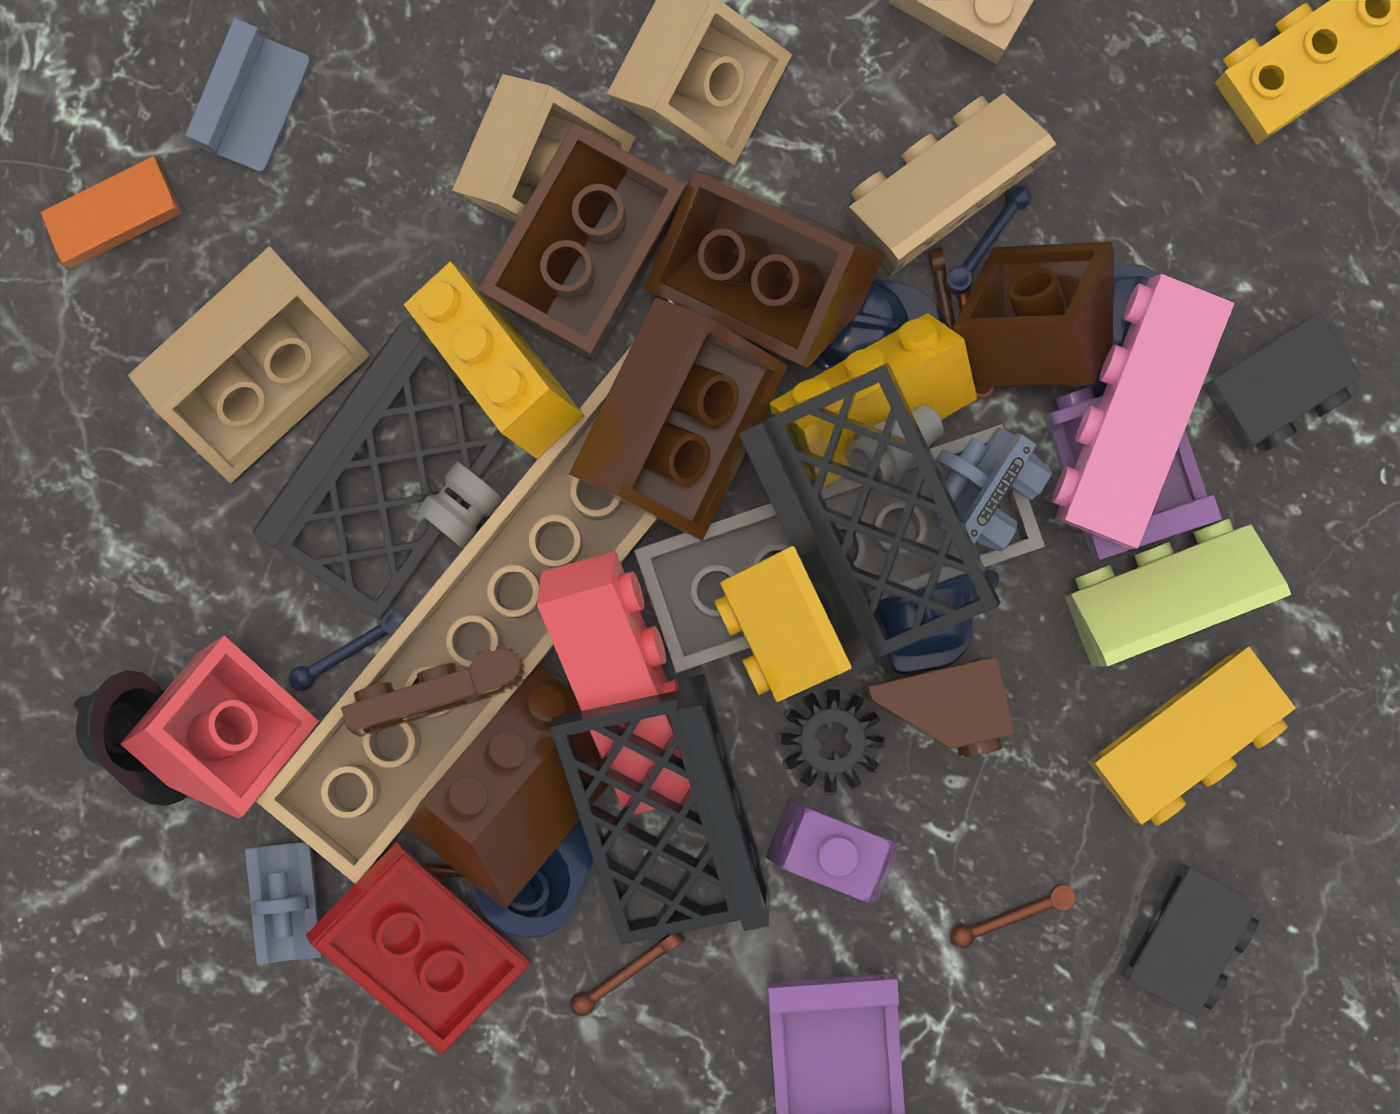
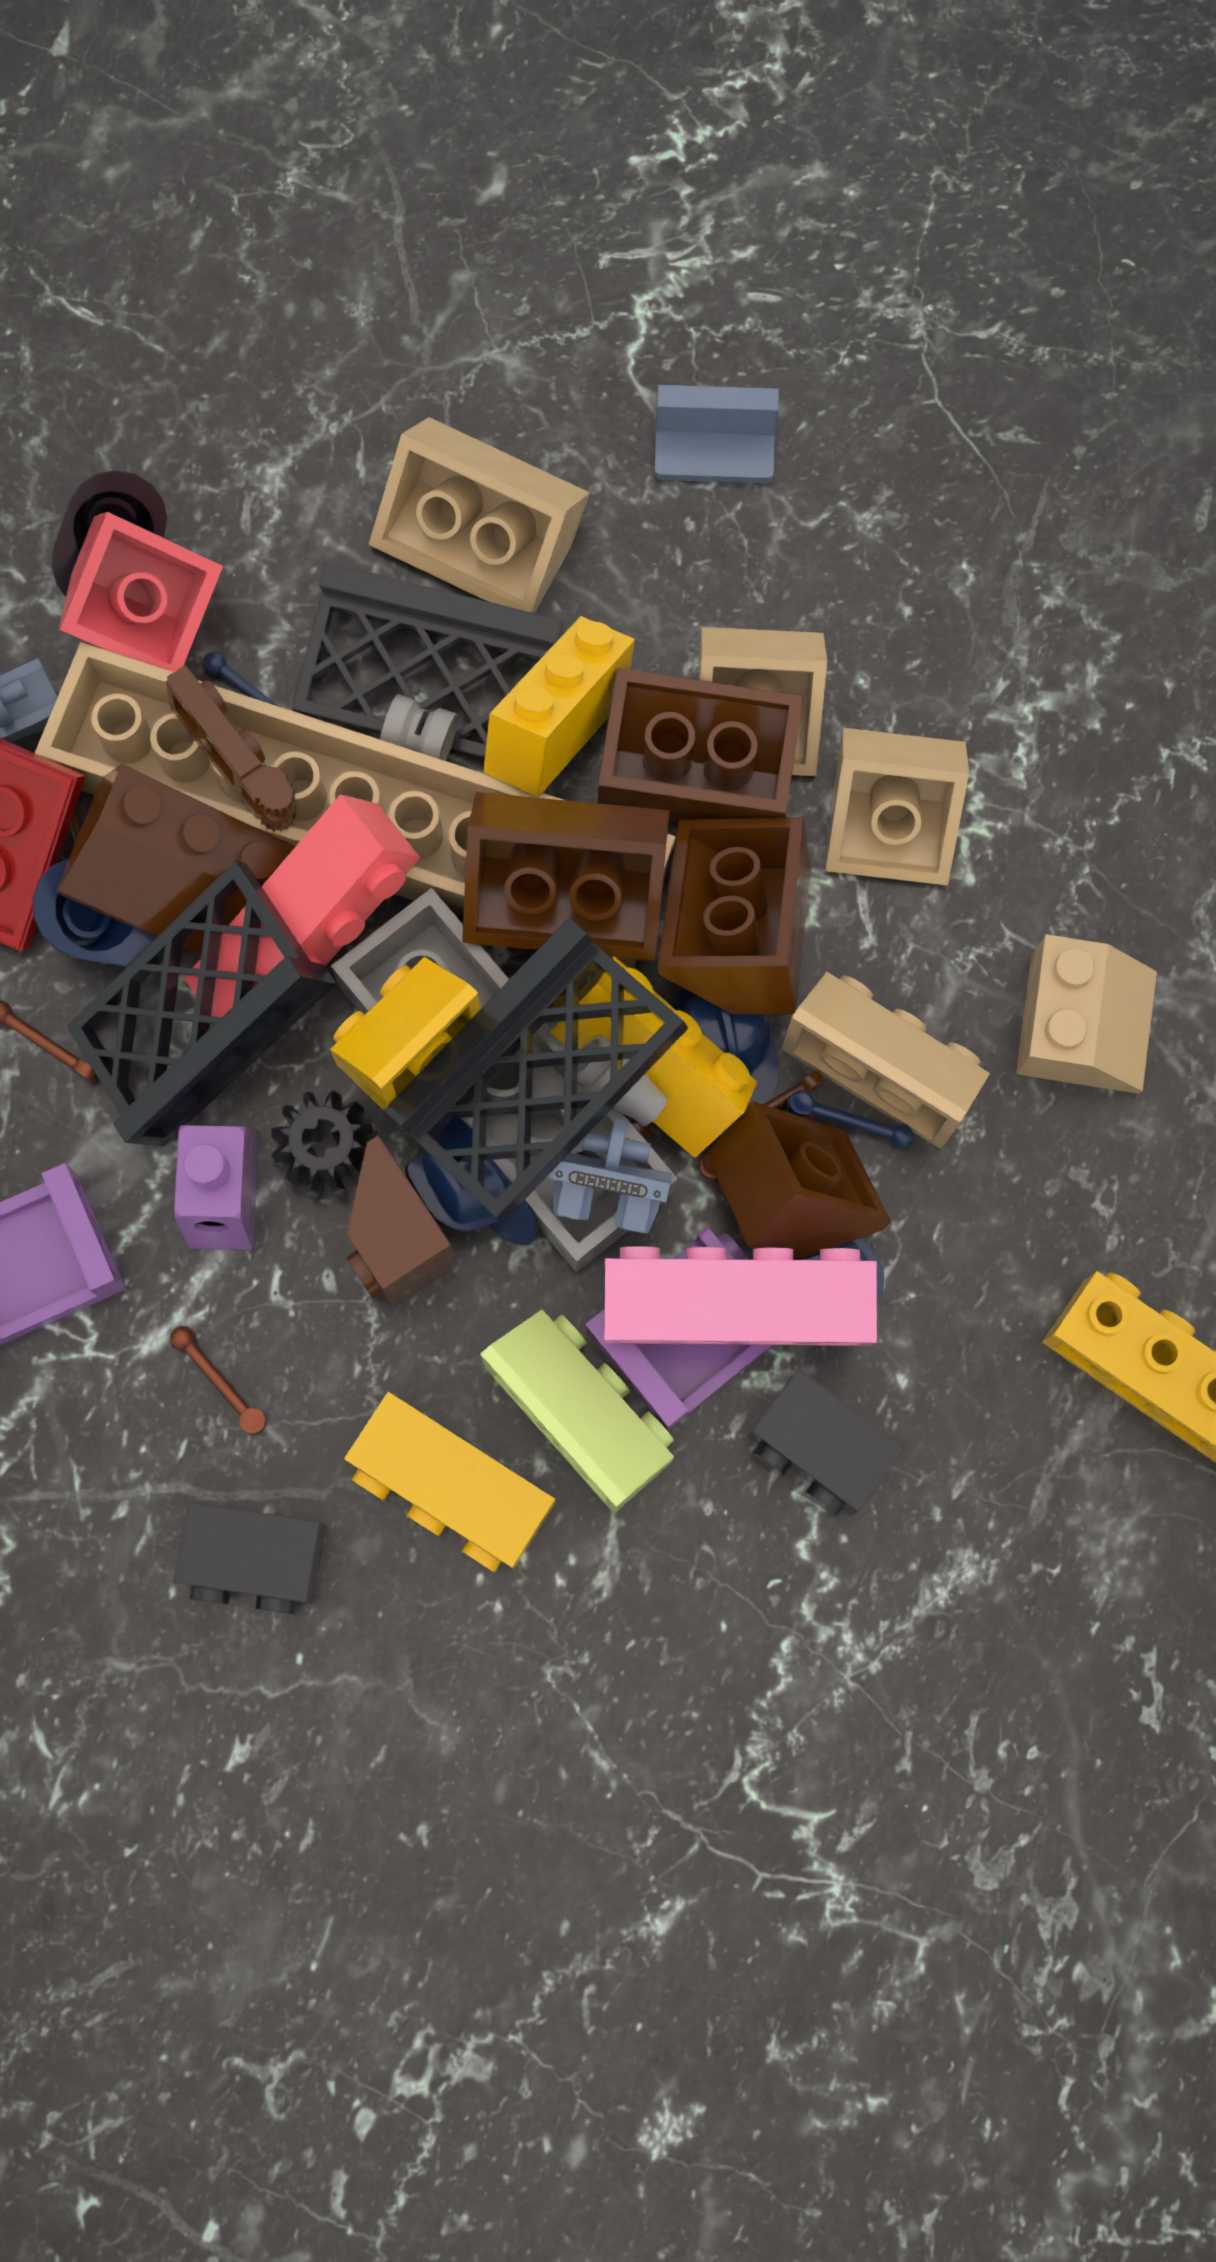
camera: 65 degrees right, 10 degrees down
orange slope [40,156,183,269] -> none

